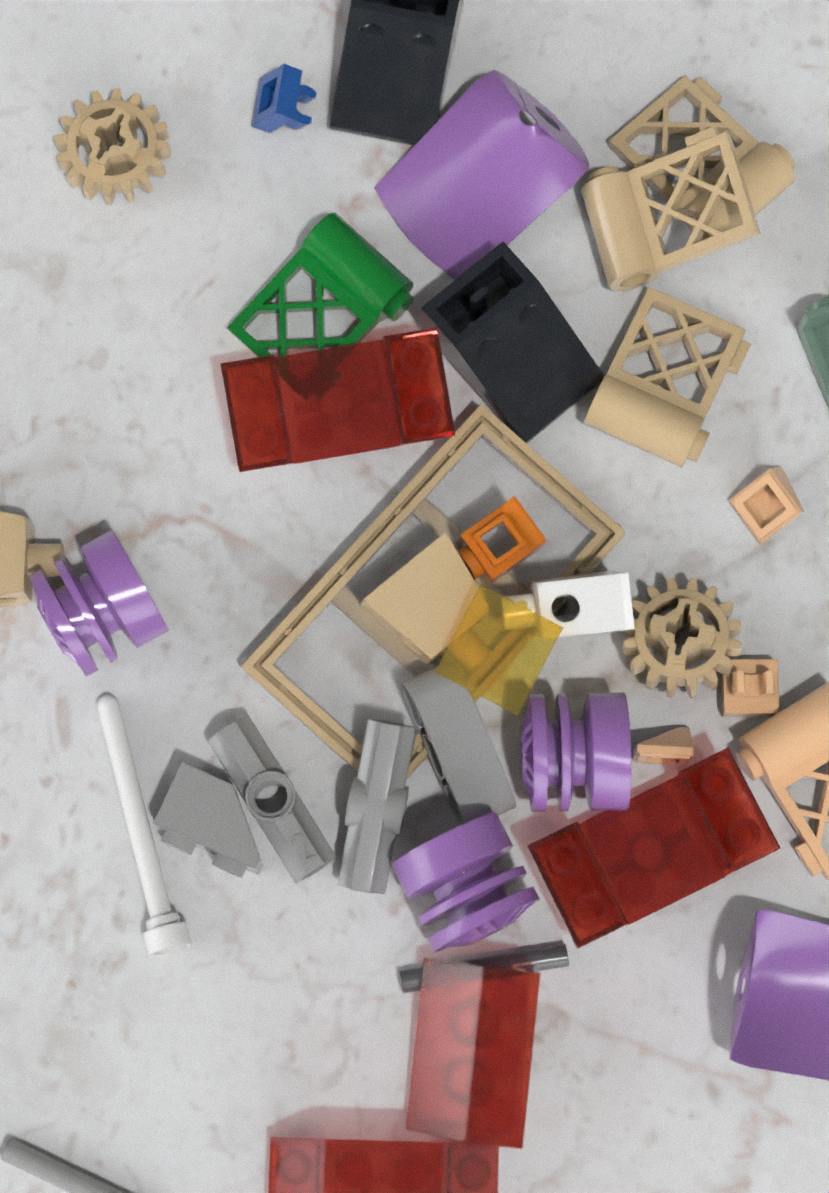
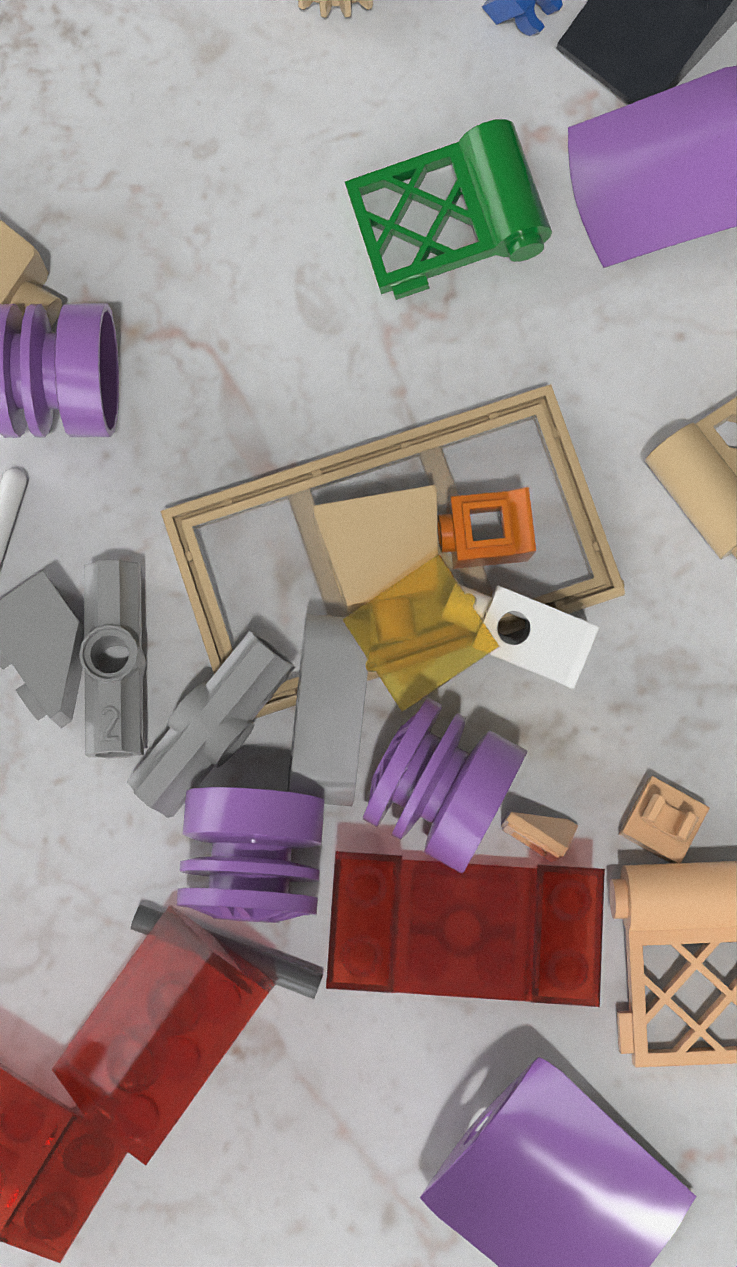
camera: 30 degrees right, 0 degrees up
clear red slope [220,327,456,472] -> none
black slope [420,241,605,444] -> none
tan gear [622,578,742,698] -> none

